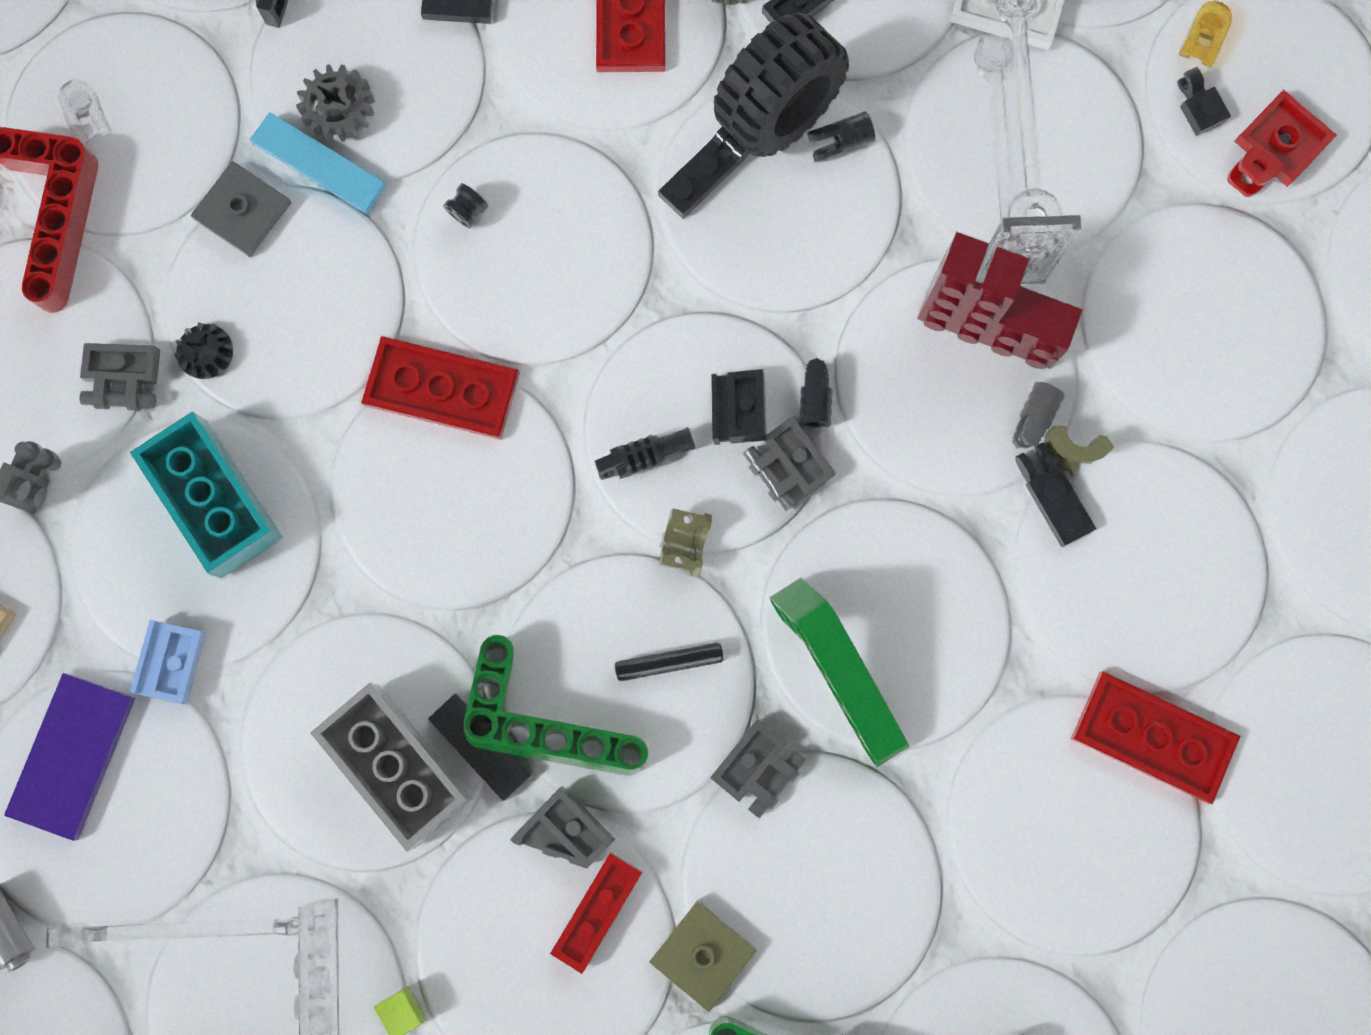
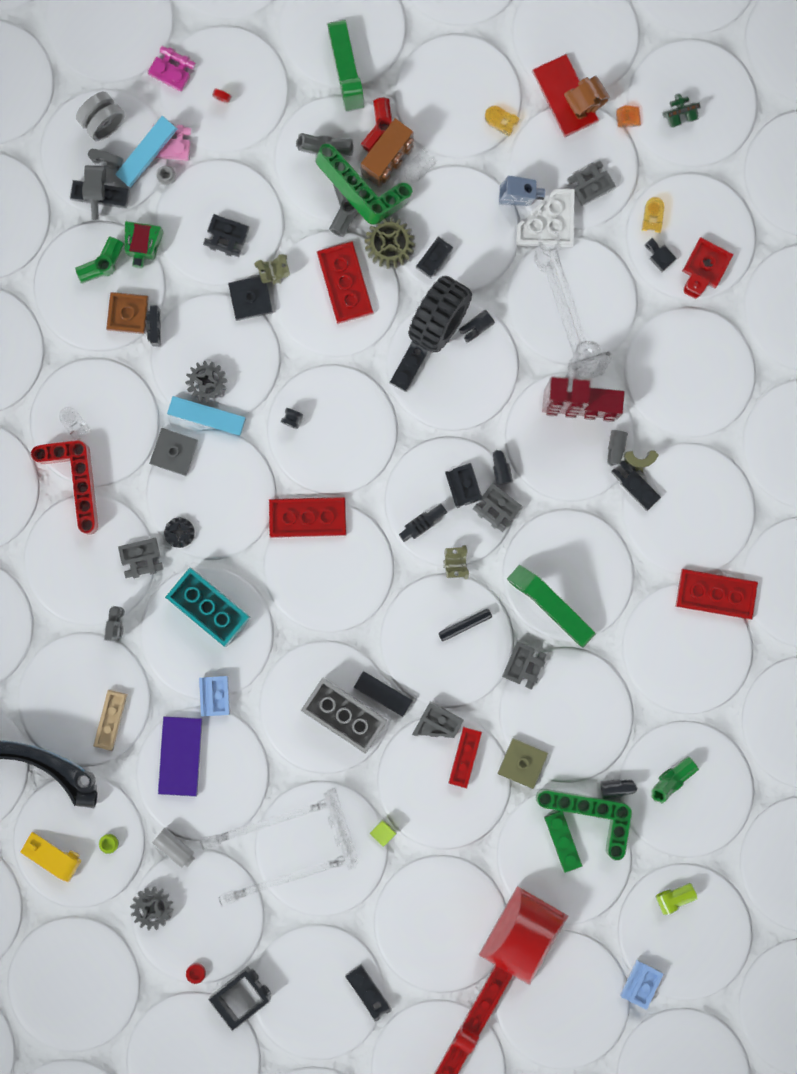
camera: 15 degrees left, 5 degrees up
green beam [464,635,648,776] -> none

